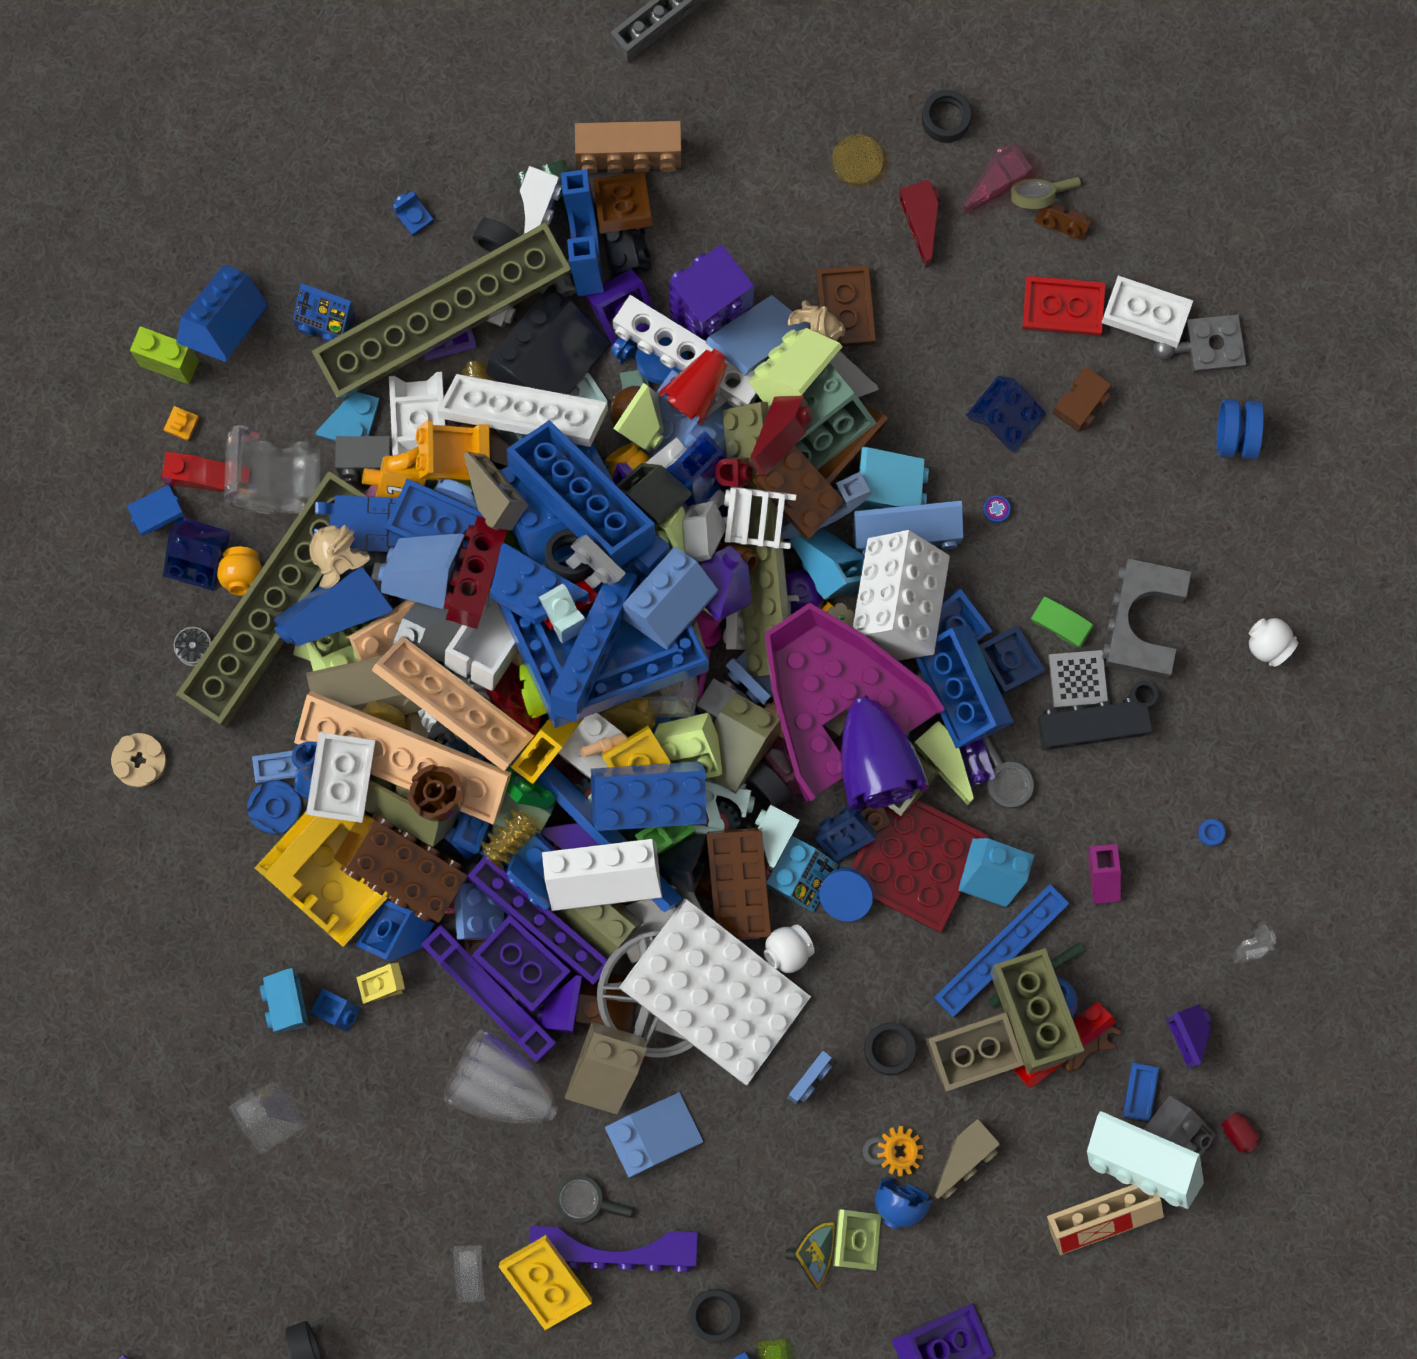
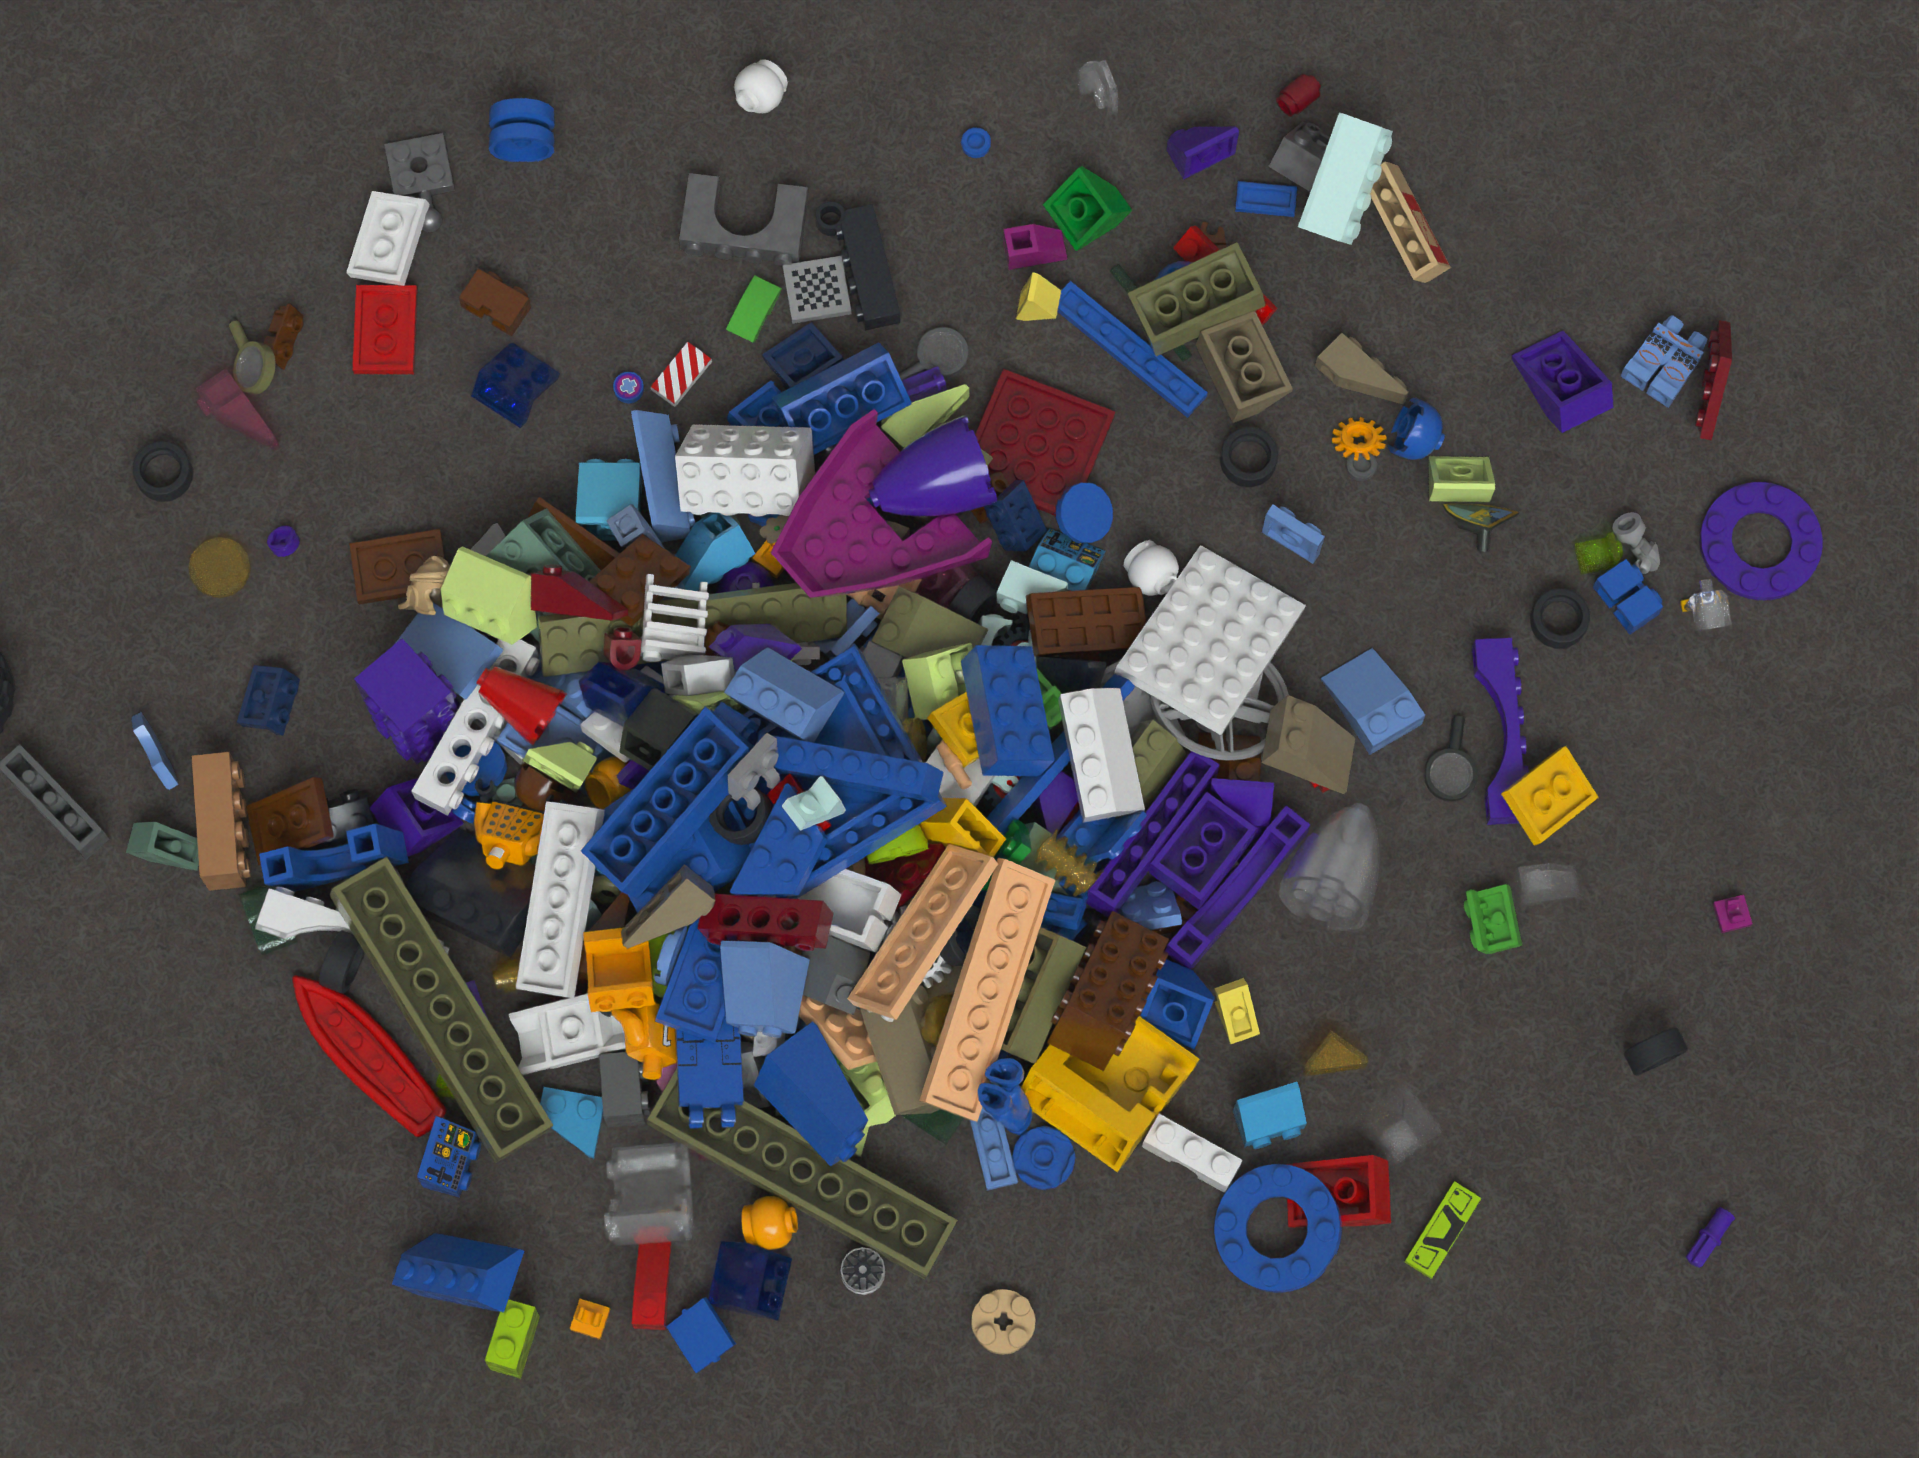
camera: 95 degrees left, 5 degrees down
white plate [306,732,375,823] -> none
tan helmet [309,525,371,589] -> none
blue bracket [310,989,360,1032] -> none
blue bracket [393,191,434,237] -> none
reddish brown cylinder [407,765,465,822] -> none
dark red slope [898,179,940,268] -> none
dark azure slope [958,838,1034,907] -> none
none -> sand green slope [126,822,199,871]
none -> medium blue tile [131,712,178,790]
none -> dark blue bracket [237,665,300,736]
none -> dark purple tile [267,526,300,557]
none -> red piece [292,975,447,1137]
none -> light orange torso [474,778,567,869]
none -> tile [651,342,712,407]
none -> light yellow slope [1016,272,1061,321]
none -> green slope [1043,166,1132,251]
none -> white arch [1142,1114,1243,1193]
none -> blue plate [1214,1164,1342,1293]
none -> red slope [1286,1155,1391,1227]
none -> clear yellow slope [1303,1030,1368,1077]
none -> lime tile [1404,1181,1481,1279]
none -> bright green bracket [1464,884,1522,954]

